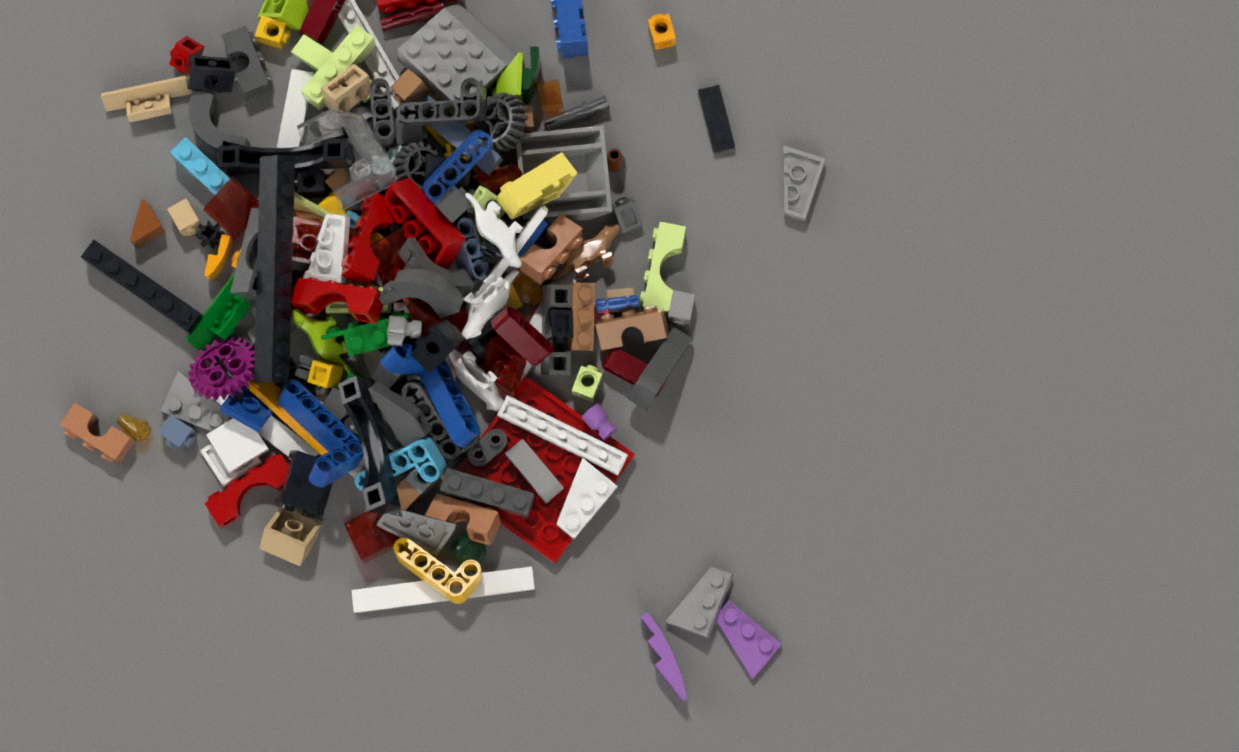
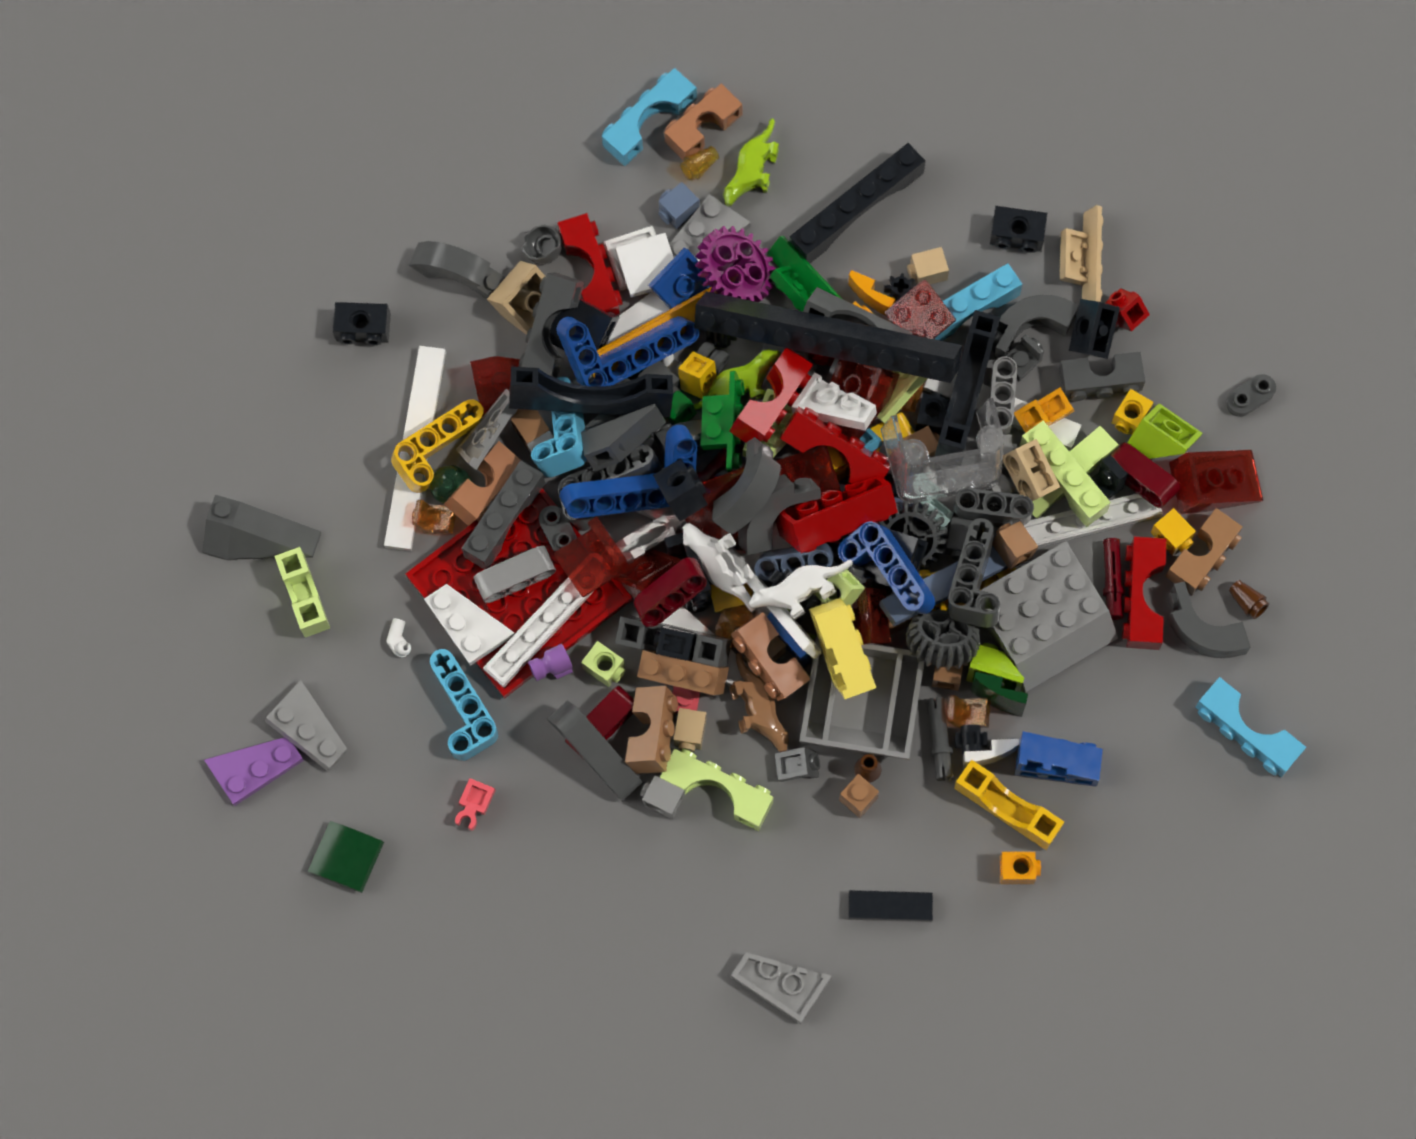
camera: 105 degrees right, 5 degrees down
dark orange slope [130,199,165,247] -> none
light grey piece [387,316,421,346] -> none
dark grey brick [434,185,472,223] -> none
blue axle [596,295,640,312] -> none
medium lavender slope [640,611,687,702] -> none
none -> dark grey wedge [202,495,321,560]
none -> yellowish green arch [274,547,330,638]
none -> dark green slope [308,821,384,893]
none -> black brick [333,302,391,345]
none -> white arm [386,618,411,657]
none -> dark grey arch [408,241,505,298]
none -> clear orange bracket [412,500,456,534]
none -> medium azure beam [430,649,498,761]
none -> coral plate [455,778,496,831]
none -> dark grey arch [519,273,584,378]
none -> dark grey hair [521,225,562,264]
none -> clear red bracket [554,516,628,597]
none -> medium azure arch [602,68,697,166]
none -> lime animal [723,118,779,207]
none -> medium nougat brick [839,774,879,818]
none -> black gear [954,724,988,755]
none -> yellow arch [954,759,1064,851]
none -> white slope [963,739,1019,768]
none -> light grey beam [987,356,1017,435]
none -> black brick [990,206,1048,253]
none -> dark grey bracket [1006,334,1044,381]
none -> light orange slope [1014,387,1075,433]
none -> black bracket [1091,455,1128,499]

